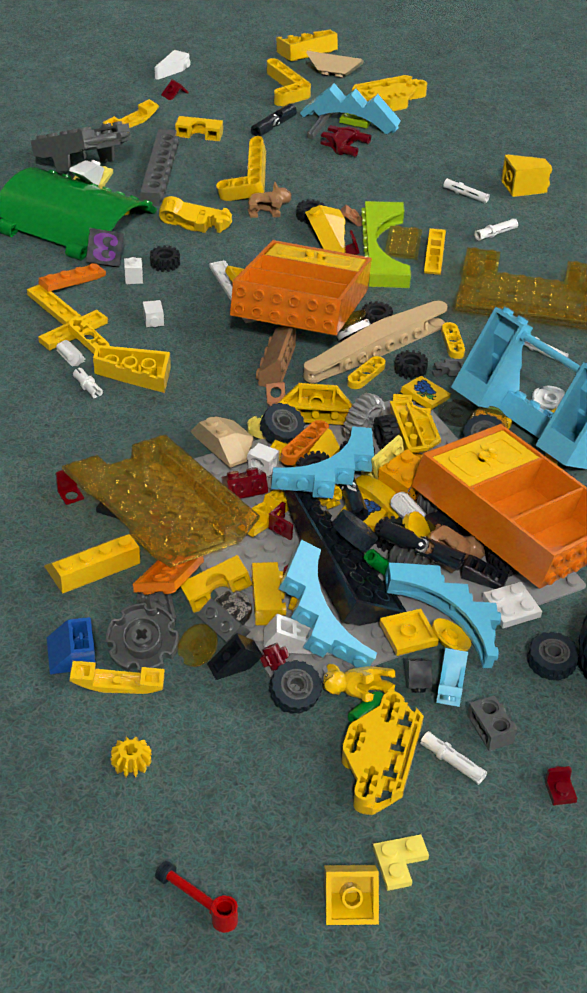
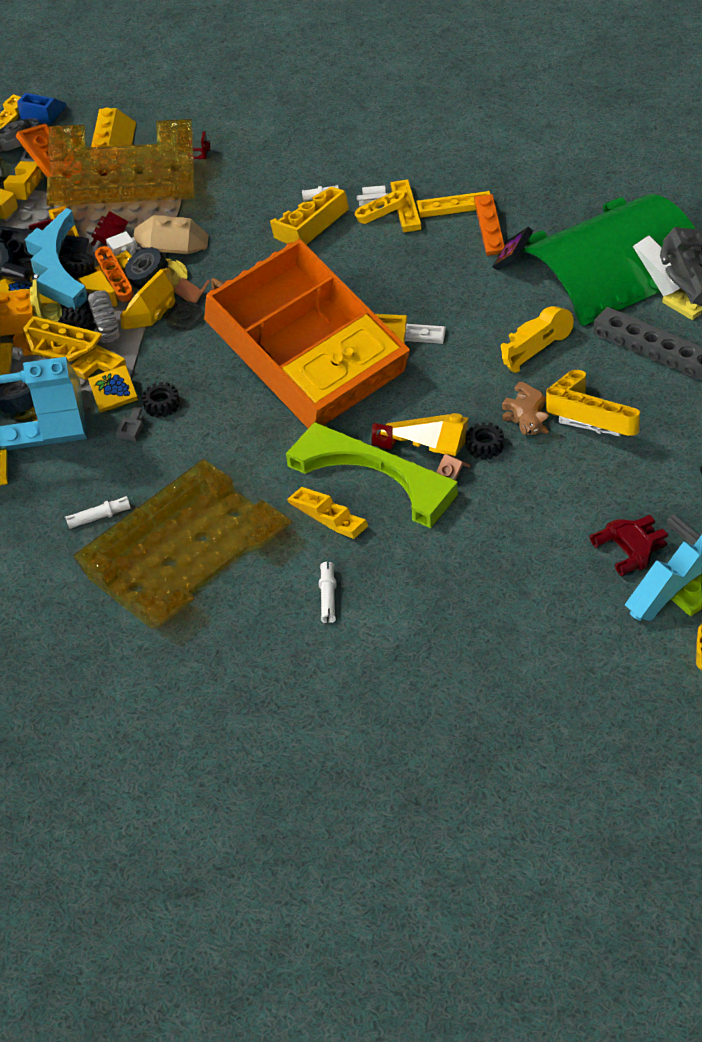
camera: 130 degrees right, 5 degrees up
white brick [124,257,143,284] -> none
white brick [143,300,164,327] -> none
black tyre [150,245,180,272] -> none
tan piece [303,301,447,383] -> none
white tile [336,319,371,341] -> none
clear yellow dish [341,310,366,330] -> none
yellow beam [347,356,386,389] -> none
black tyre [361,301,393,324] -> none
clear yellow plate [385,225,422,260] -> none
yellow beam [441,322,465,359] -> none
white pin [443,178,490,203] -> none
yellow slope [501,155,552,197] -> none
white tile [532,386,565,411] -> none

